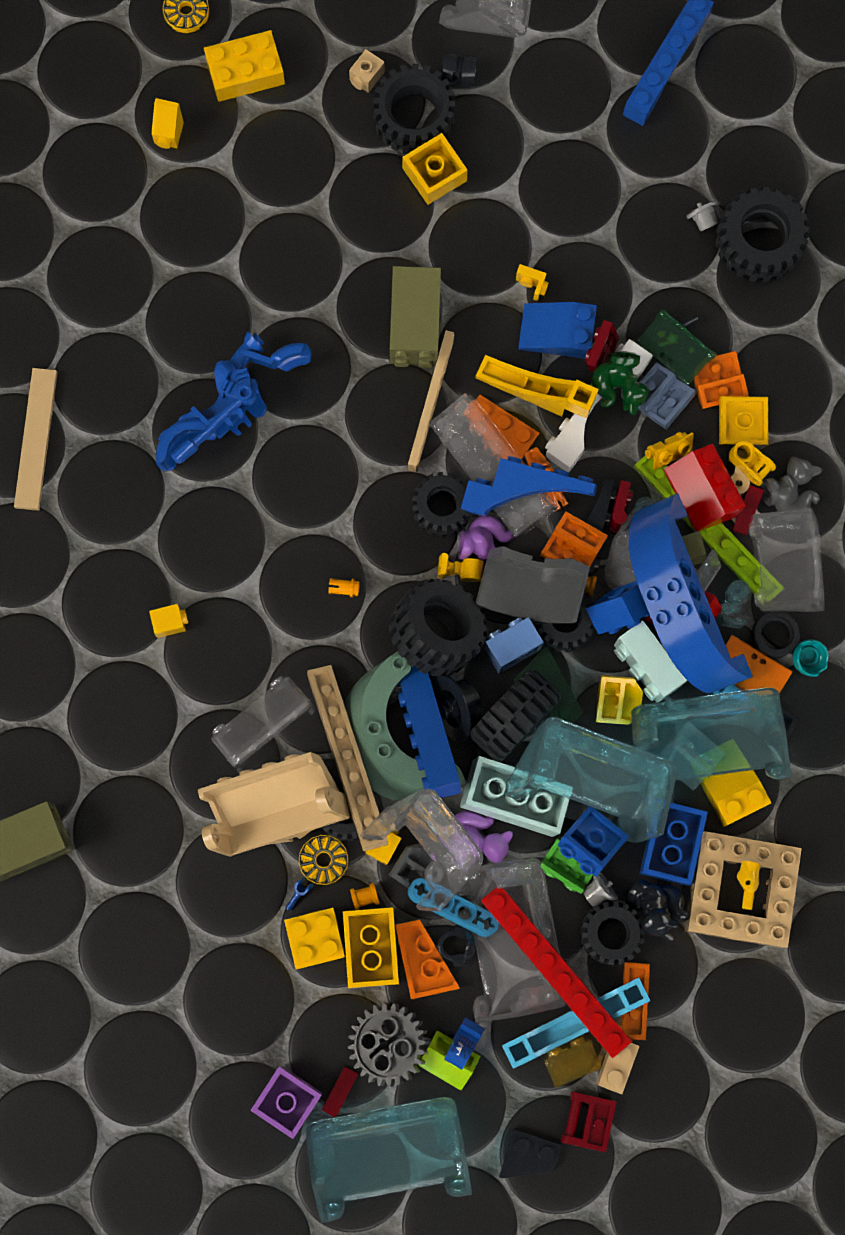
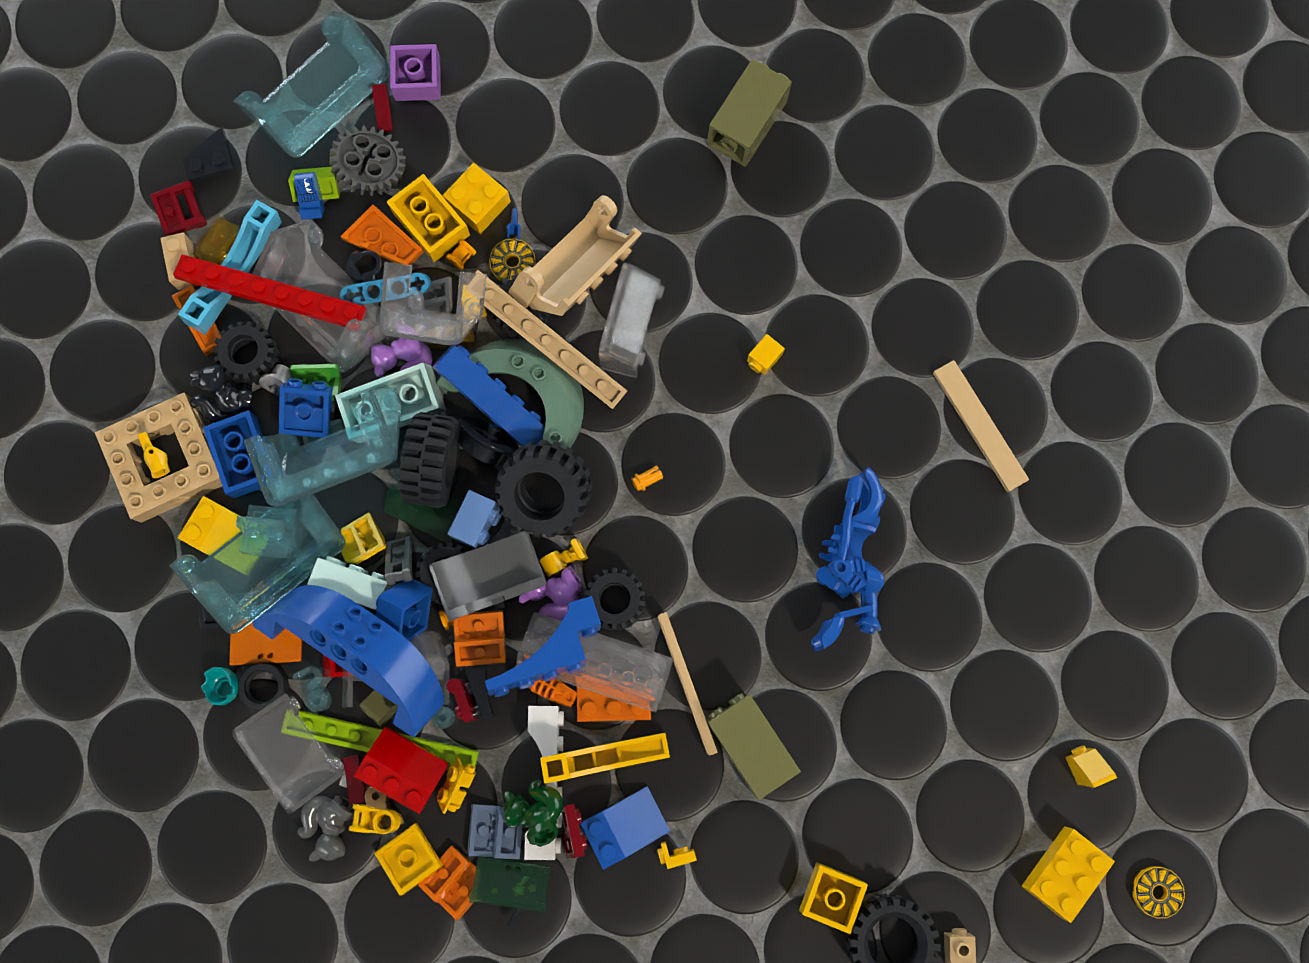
camera: 145 degrees right, 0 degrees up
none -> dark grey plate [385,536,413,586]

